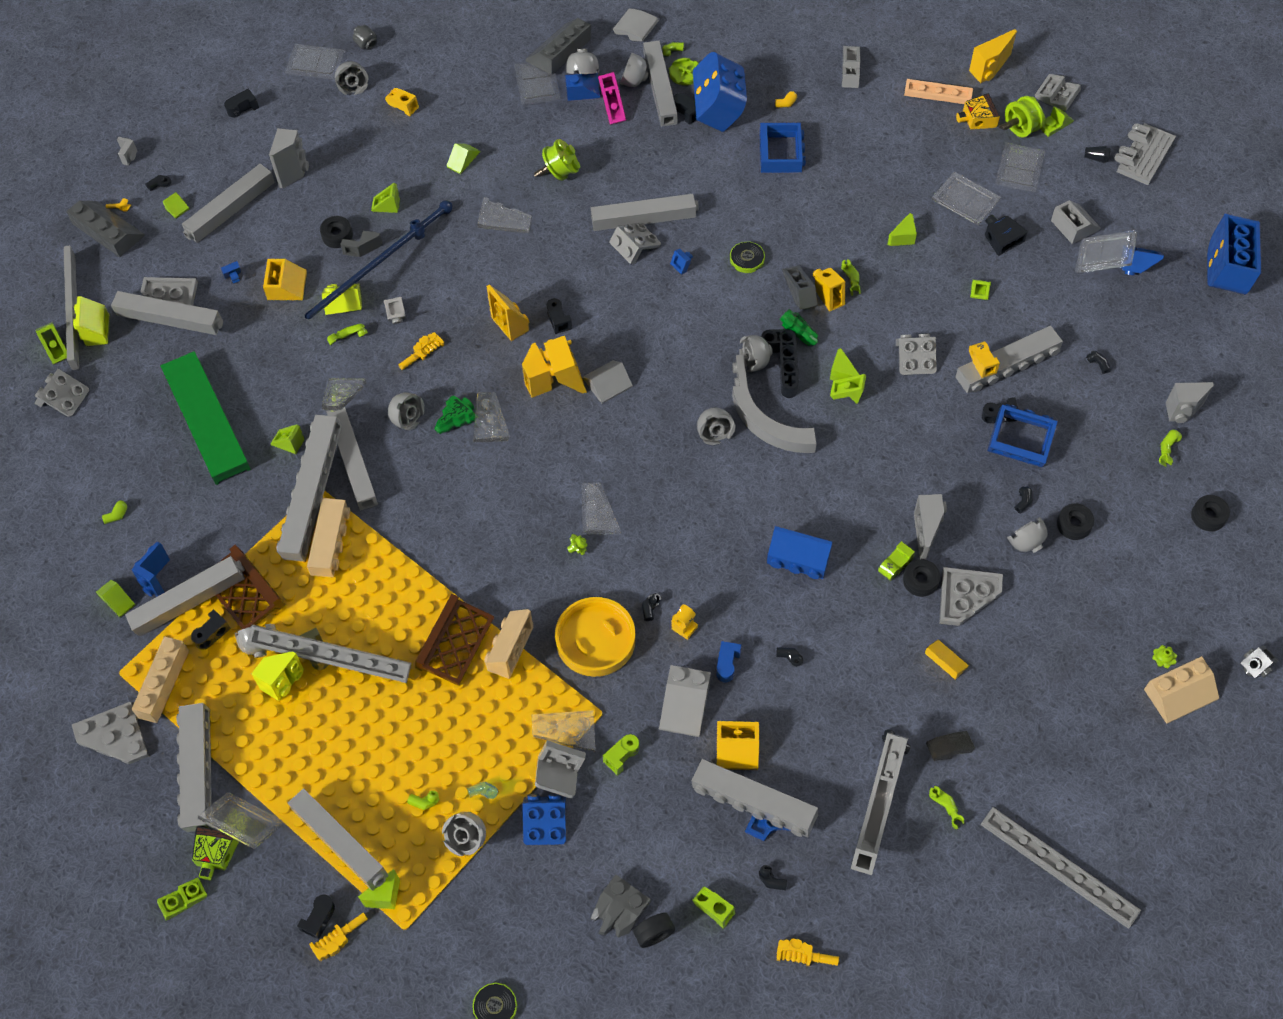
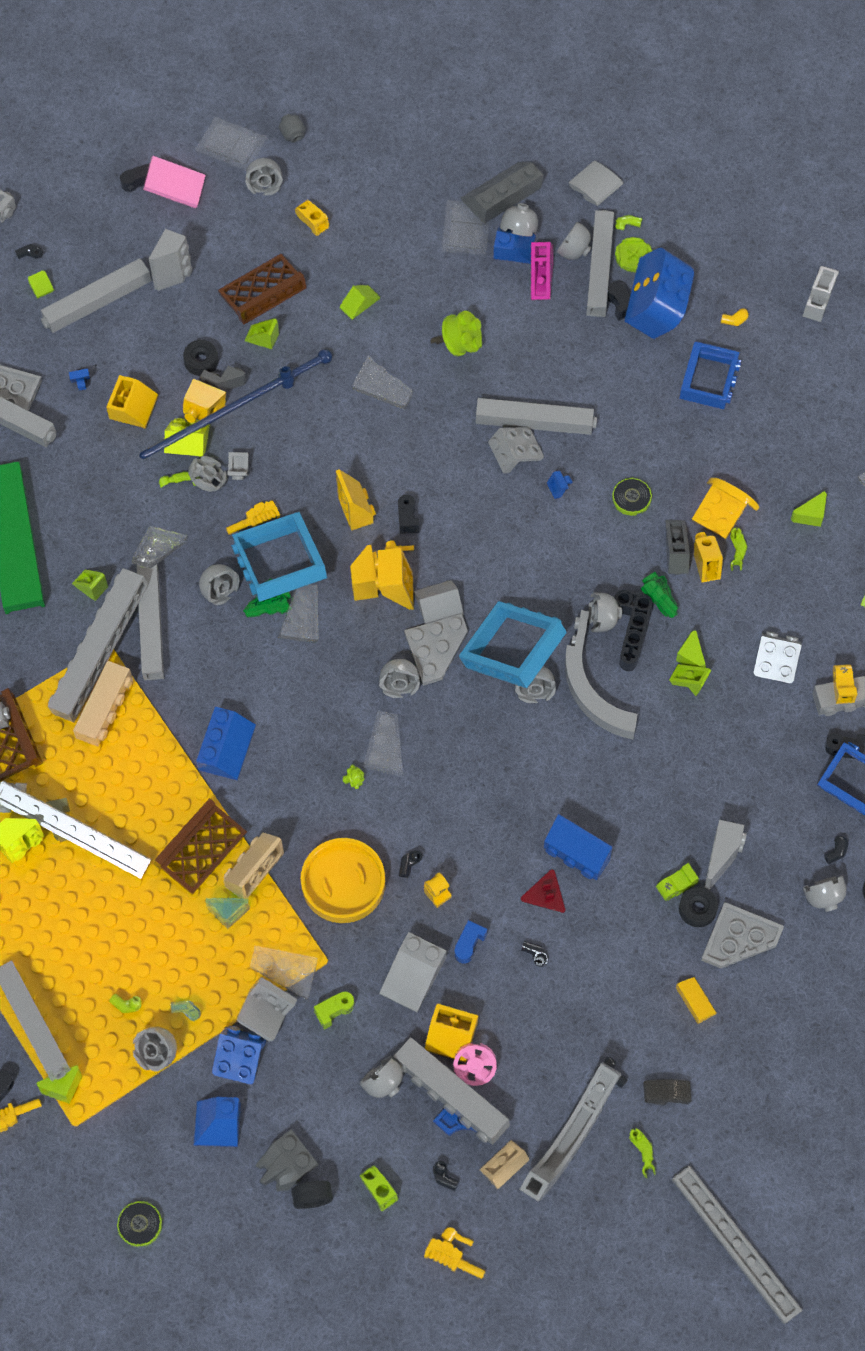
camera: 15 degrees right, 5 degrees up
none -> bright pink tile [143,156,205,208]
none -> yellow torso [183,379,226,423]
none -> light grey piece [188,456,227,492]
none -> blue slope [194,1097,241,1147]
none -> blue slope [196,707,256,780]
none -> clear light blue slope [206,898,250,929]
none -> reddish brown fence [218,254,307,325]
none -> dark azure window [231,512,327,602]
none -> light grey cylinder [360,1056,403,1098]
none -> light grey cylinder [379,659,420,698]
none -> light grey plate [404,613,468,686]
none -> yellow hand [441,1227,473,1246]
none -> bright pink piece [453,1043,497,1086]
none -> dark azure window [459,601,567,688]
none -> tan slope [480,1140,529,1189]
none -> dark red piece [520,869,565,913]
none -> yellow piece [692,477,759,539]

